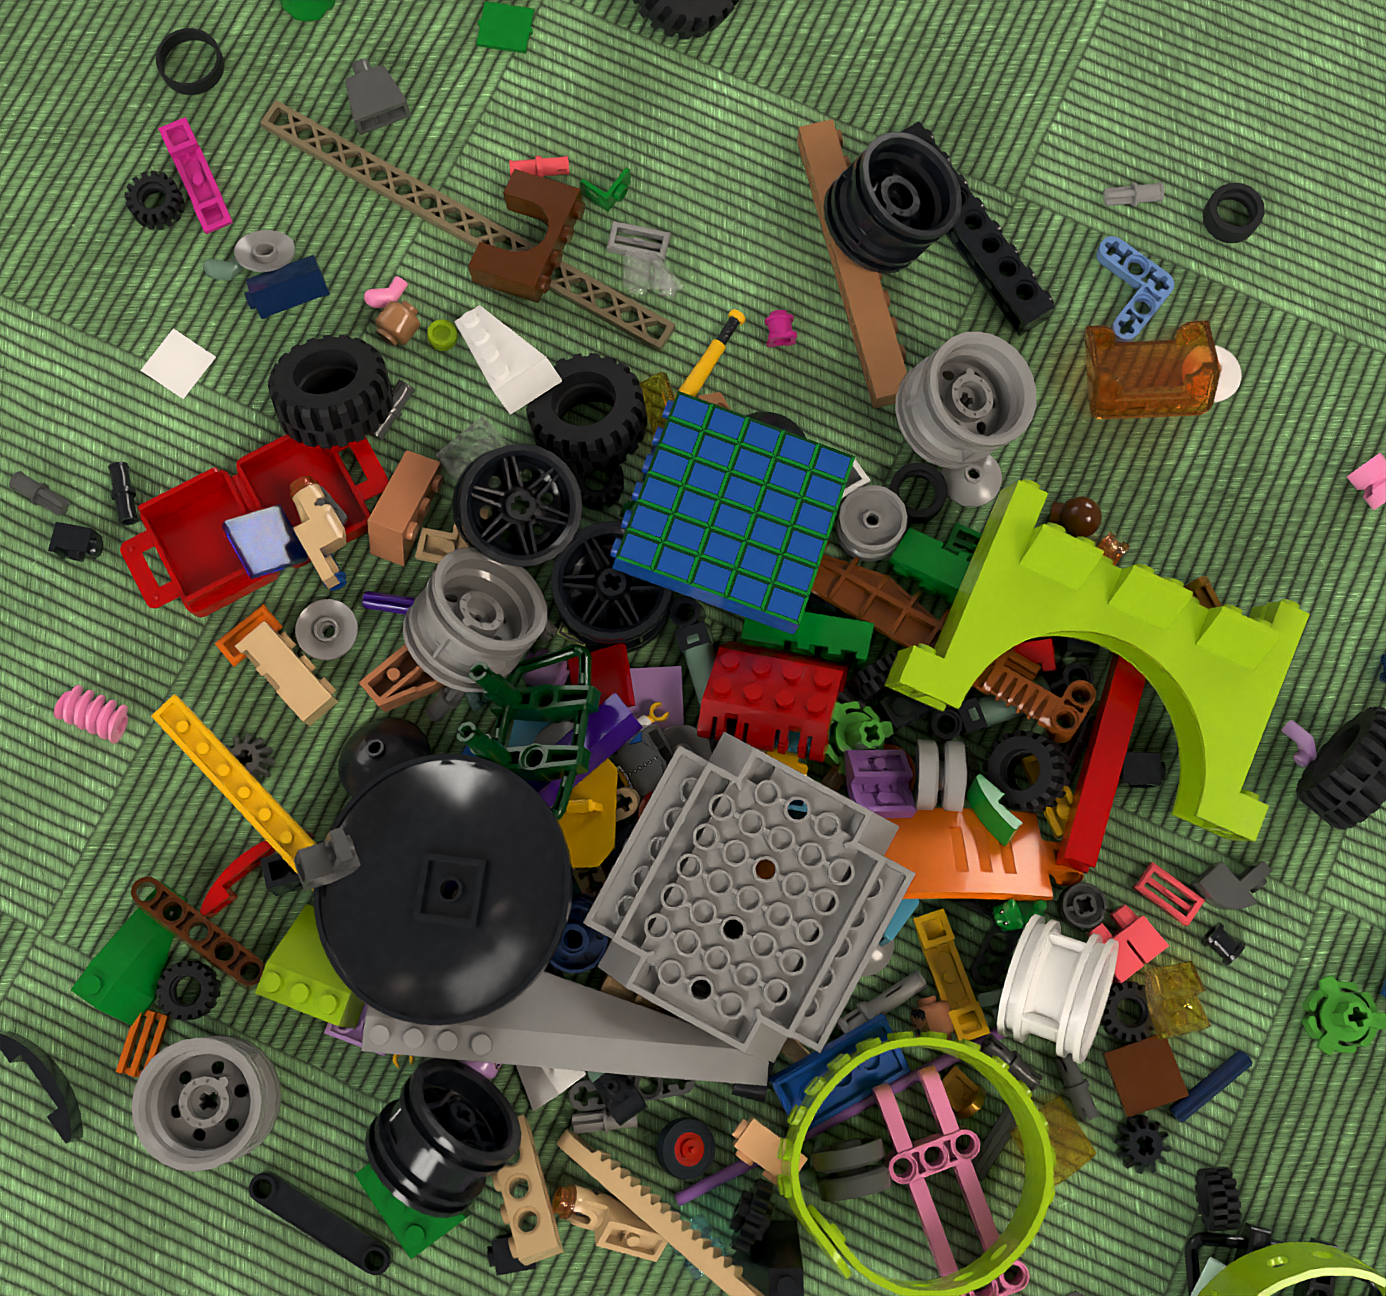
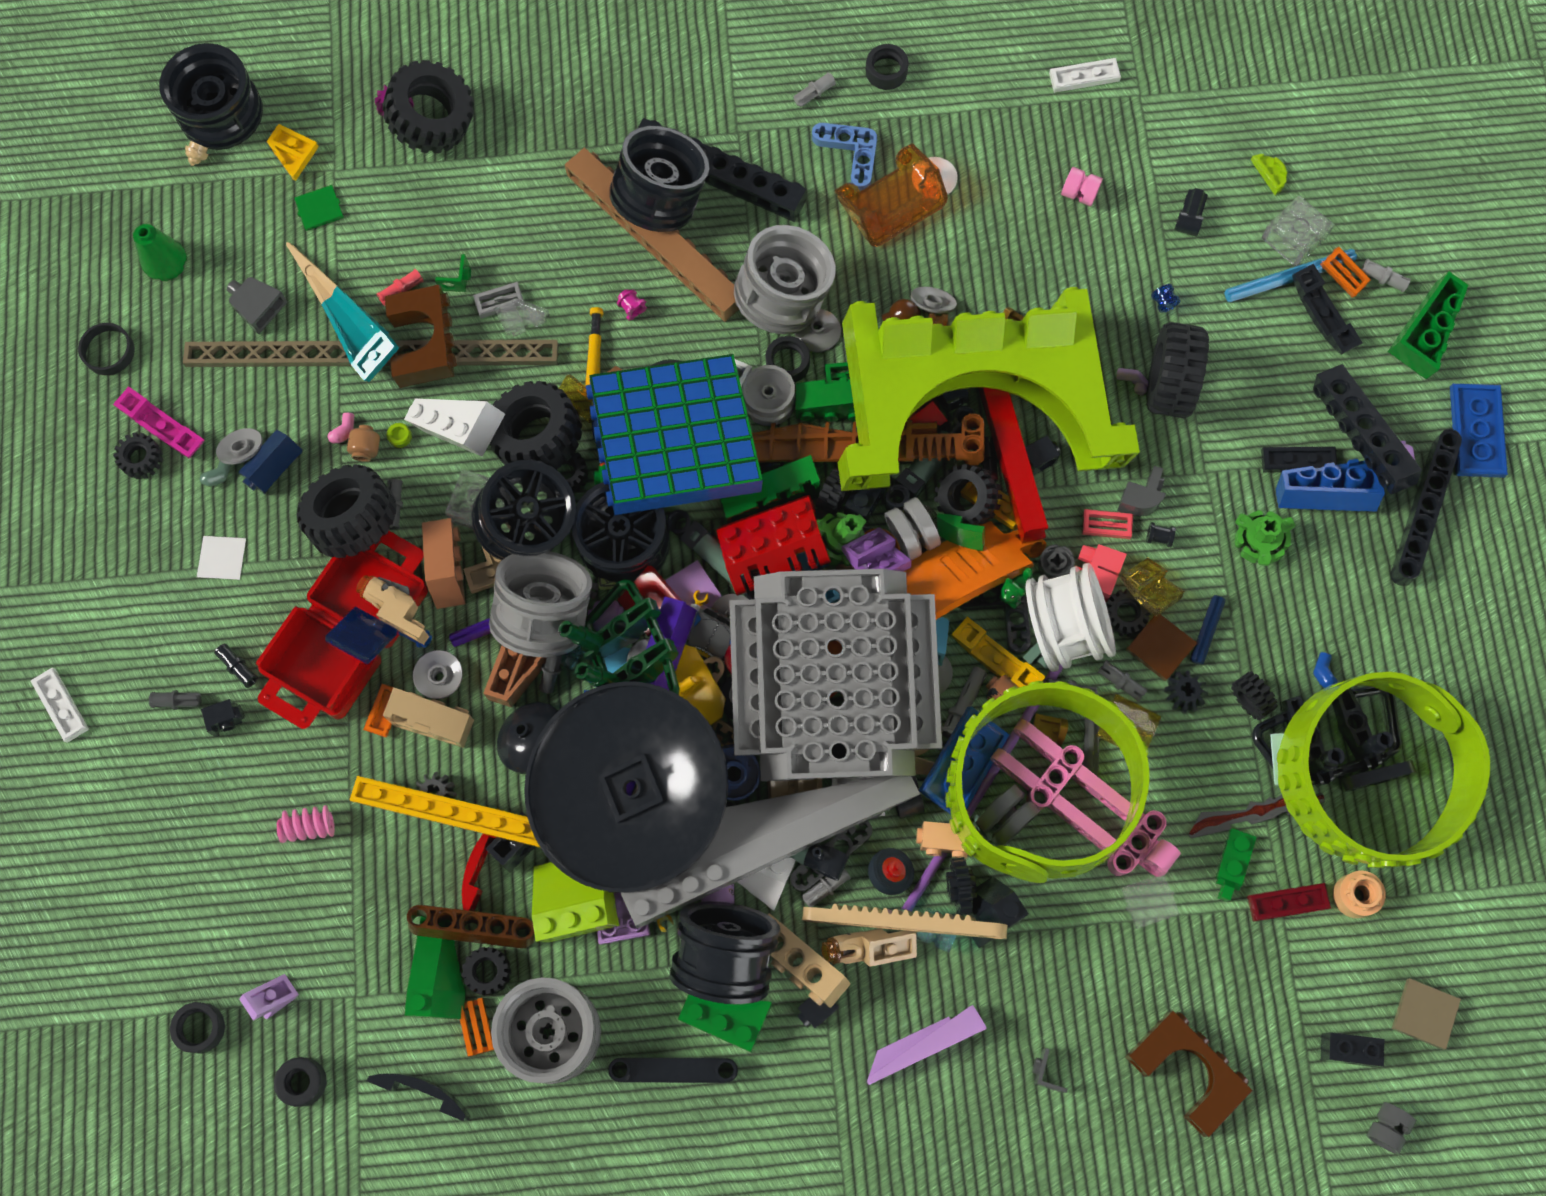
camera: 25 degrees left, 5 degrees down
dark grey brick [294,827,361,891] -> none
none -> teal plate [286,242,399,382]
none -> light grey dish [910,287,957,315]
none -> blue arm [1313,652,1338,688]

